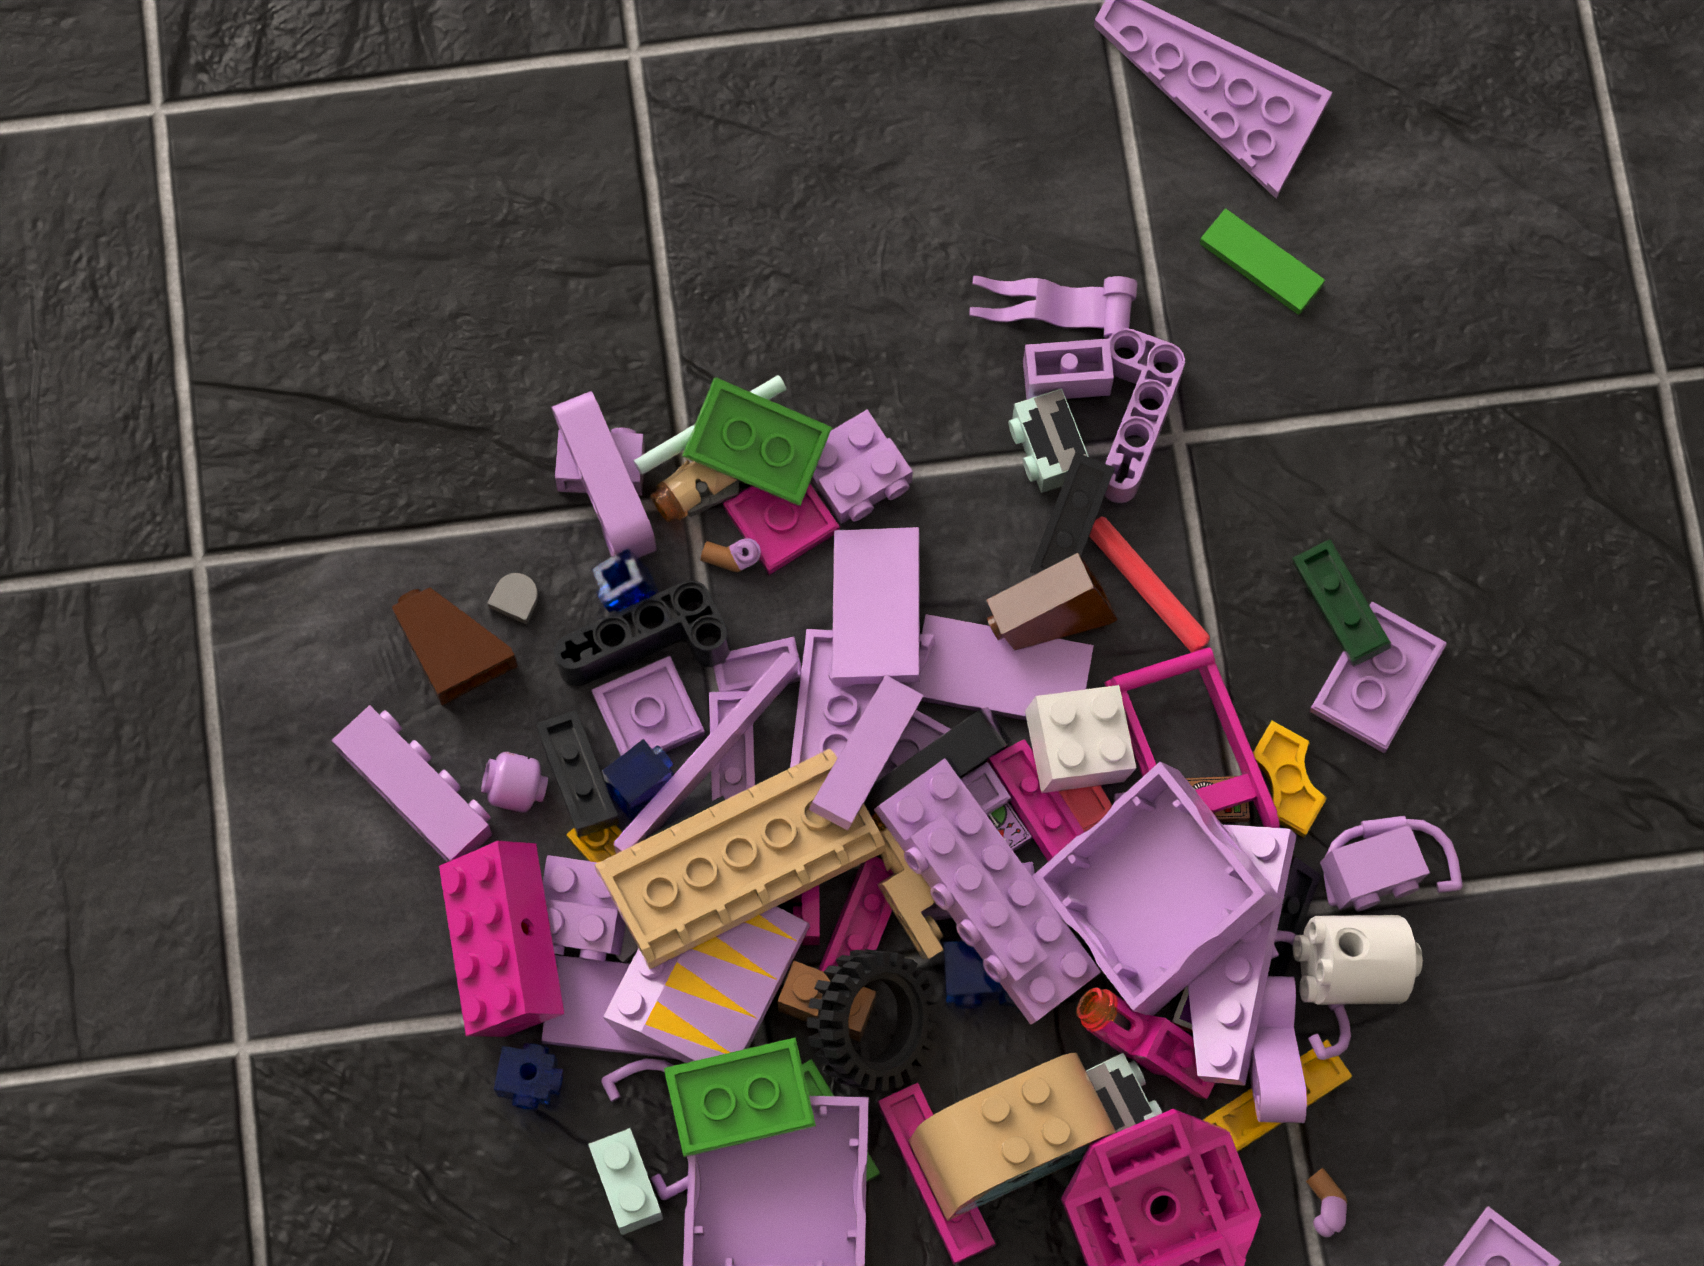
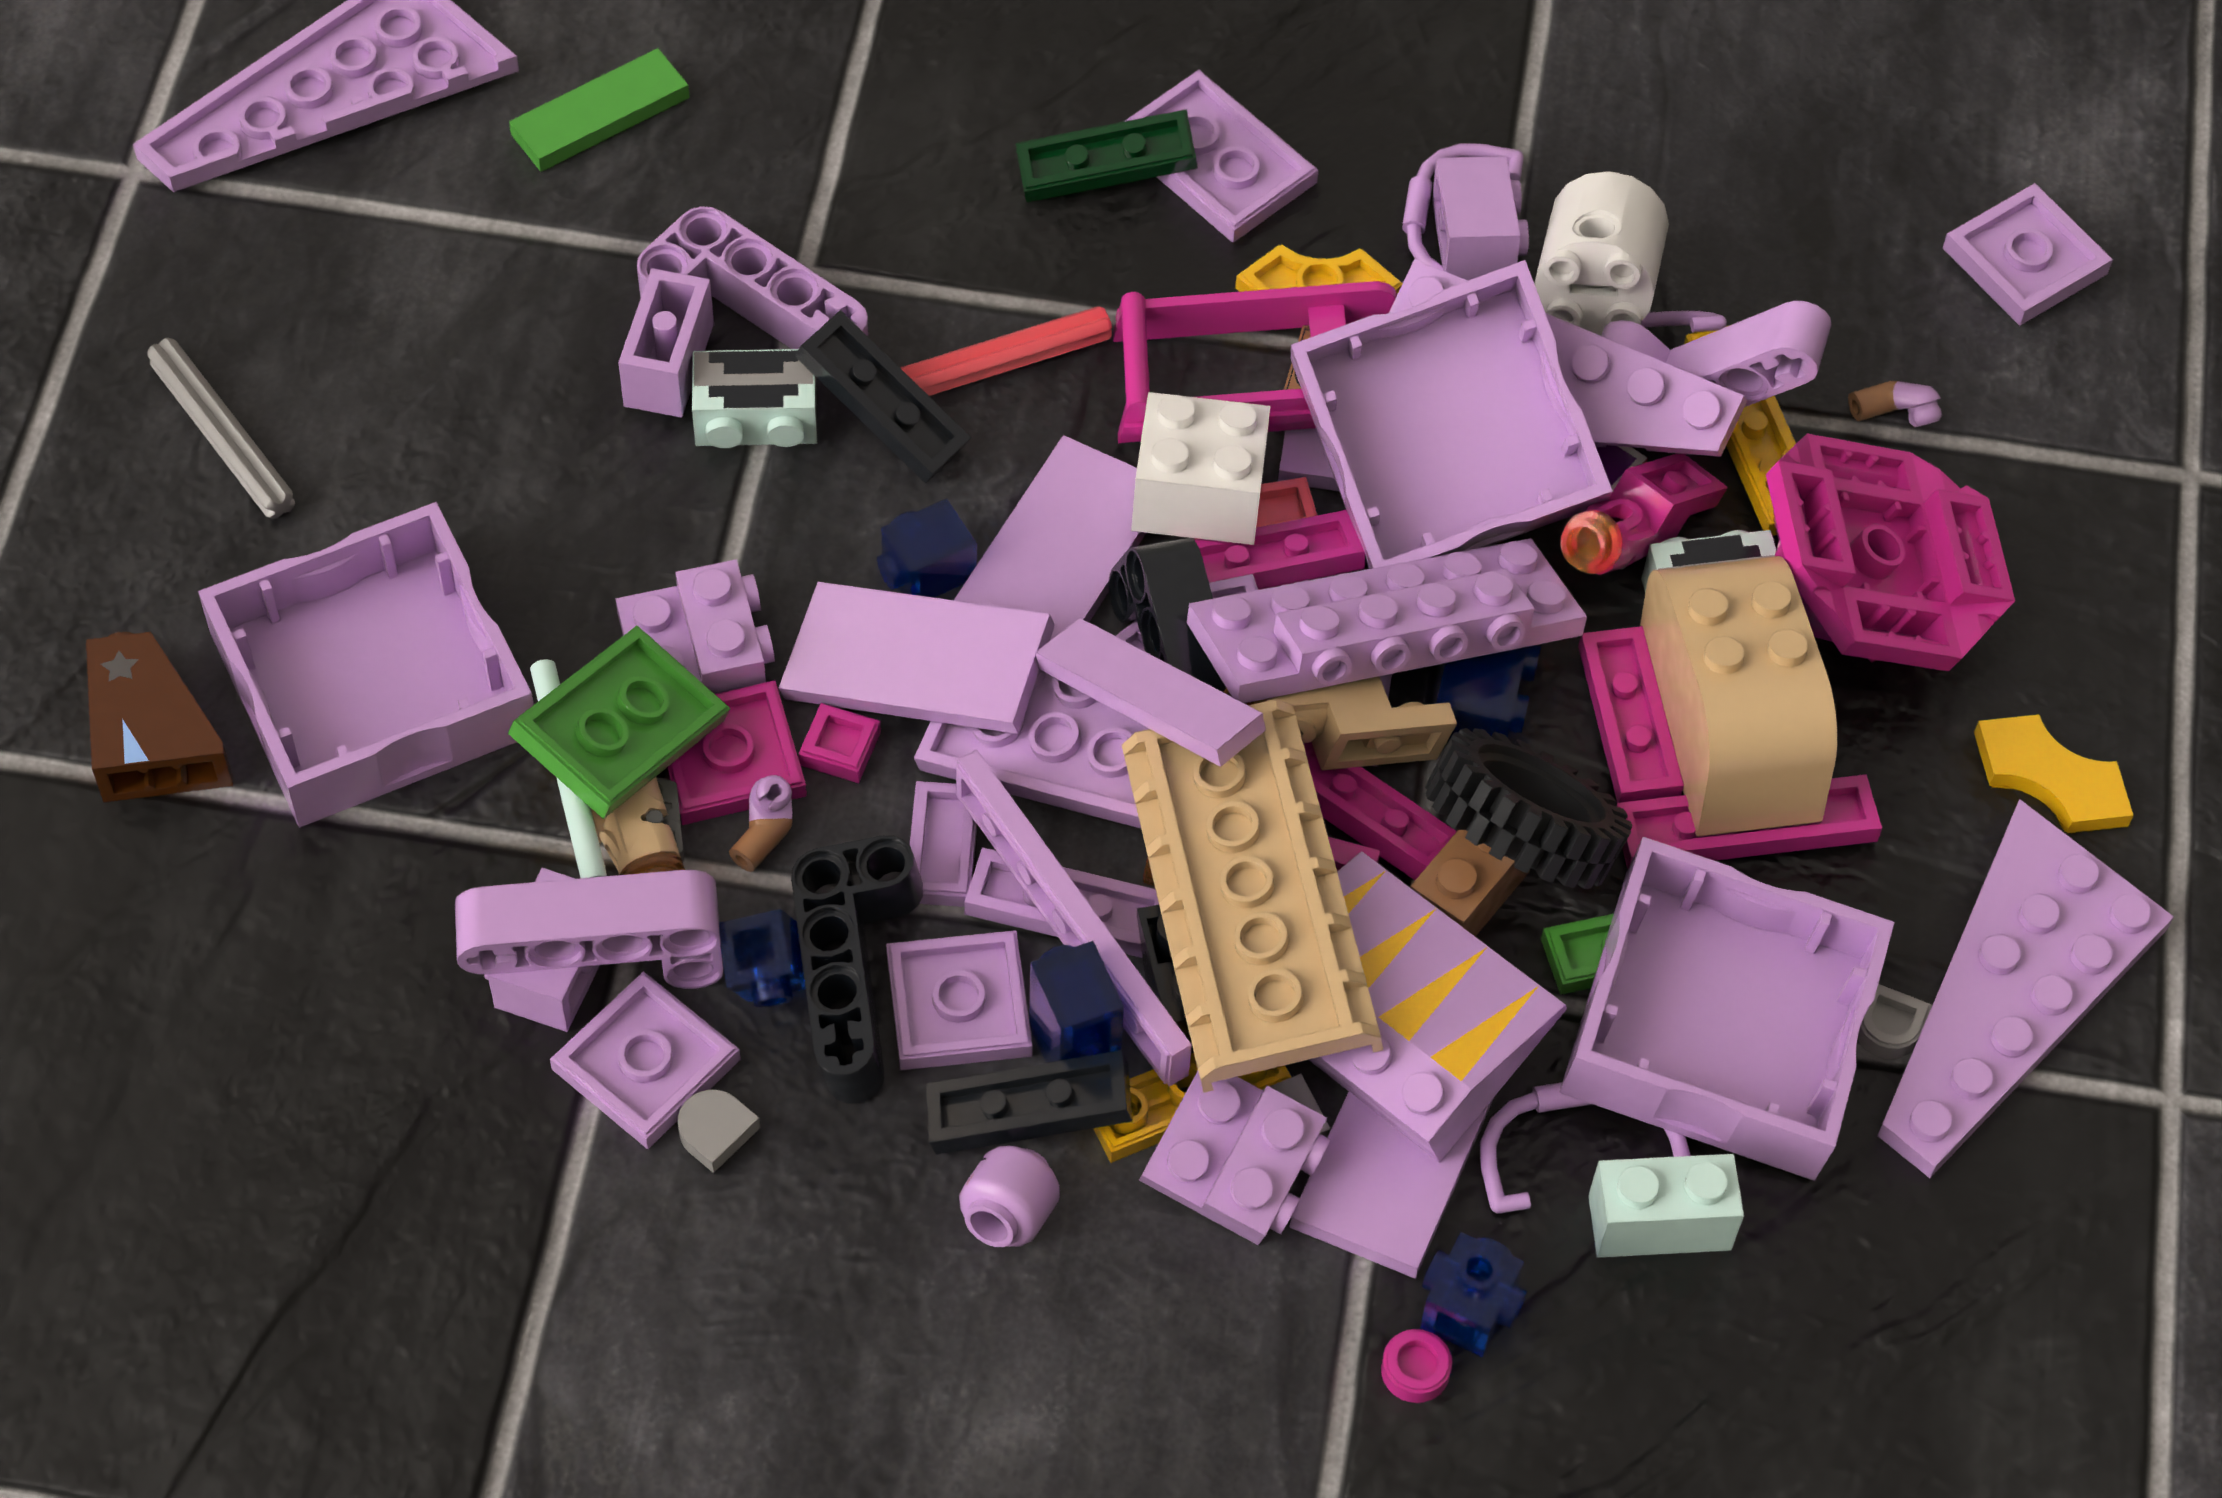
camera: 75 degrees left, 15 degrees down
lavender brick [332,705,492,862] -> none
reddish brown slope [391,587,518,705] -> none
dark pink brick [439,841,564,1037] -> none
bright green tile [664,1037,816,1158] -> none
lavender flag [969,276,1137,339] -> none
slope [987,553,1118,650] -> none
none -> reddish brown slope [86,632,233,802]
none -> light grey axle [147,338,295,519]
none -> lavender tile [198,502,534,828]
none -> lavender tile [550,971,741,1149]
none -> dark pink tile [798,703,881,783]
none -> clear blue brick [877,498,977,598]
none -> dark pink tile [1381,1329,1452,1403]
none -> dark pink plate [1578,626,1684,803]

